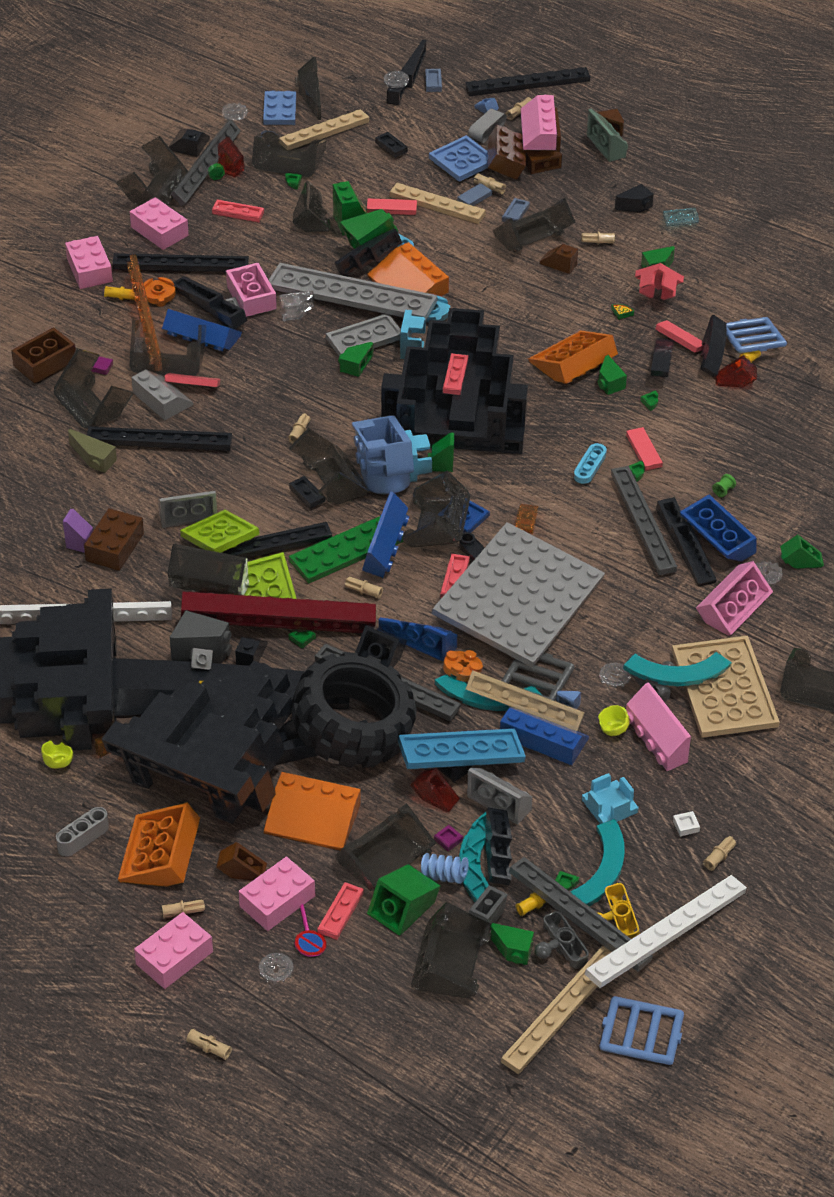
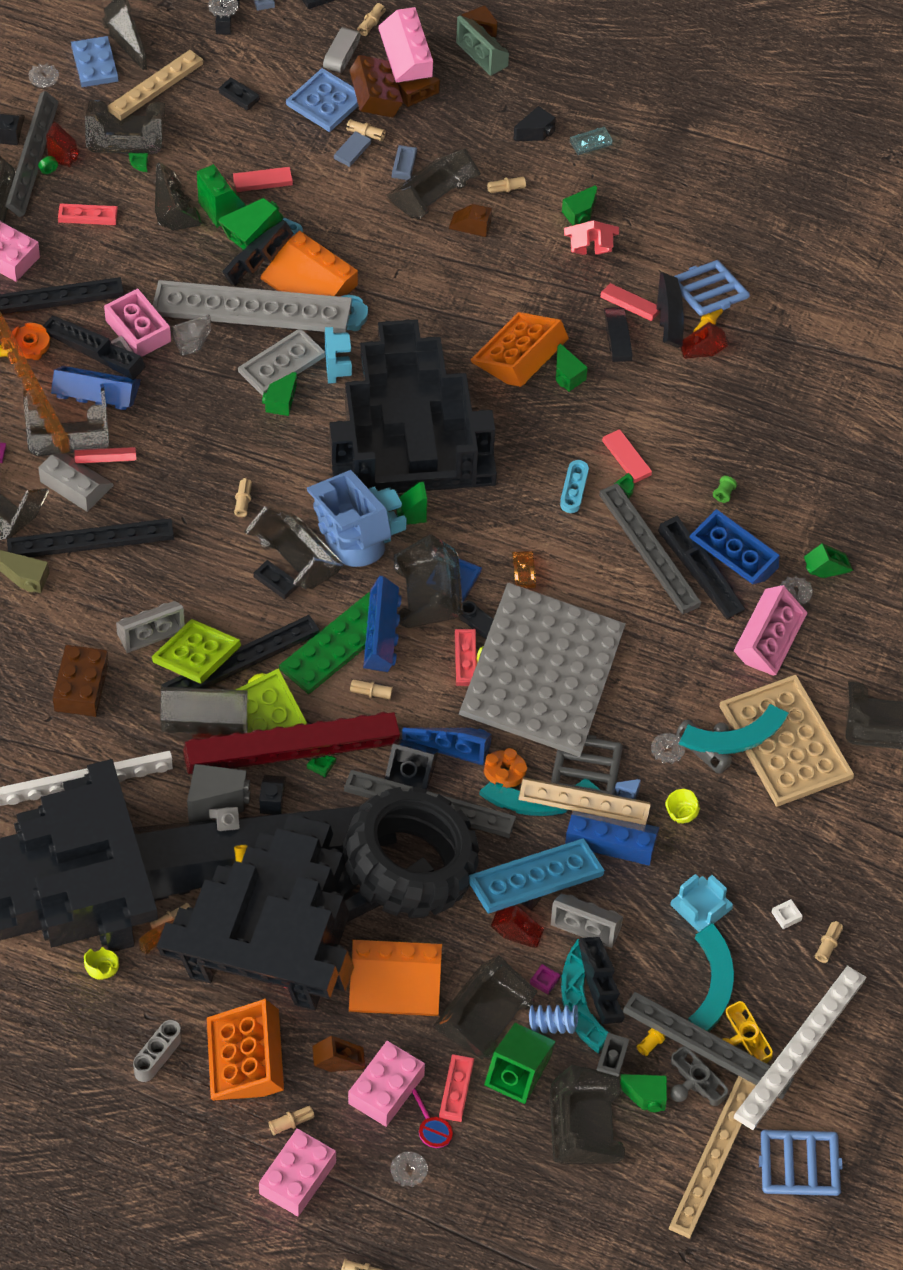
camera: 15 degrees left, 10 degrees up
medium lavender slope [63,509,93,553] -> none
tan plate [390,183,486,224] -> none
coral tile [443,353,469,395] -> none
medium blue slope [474,98,499,113] -> none
green tile [555,871,579,891] -> none
tile [611,304,634,320] -> none
bright pink slope [626,682,691,771] -> none
green tile [640,390,658,411] -> none

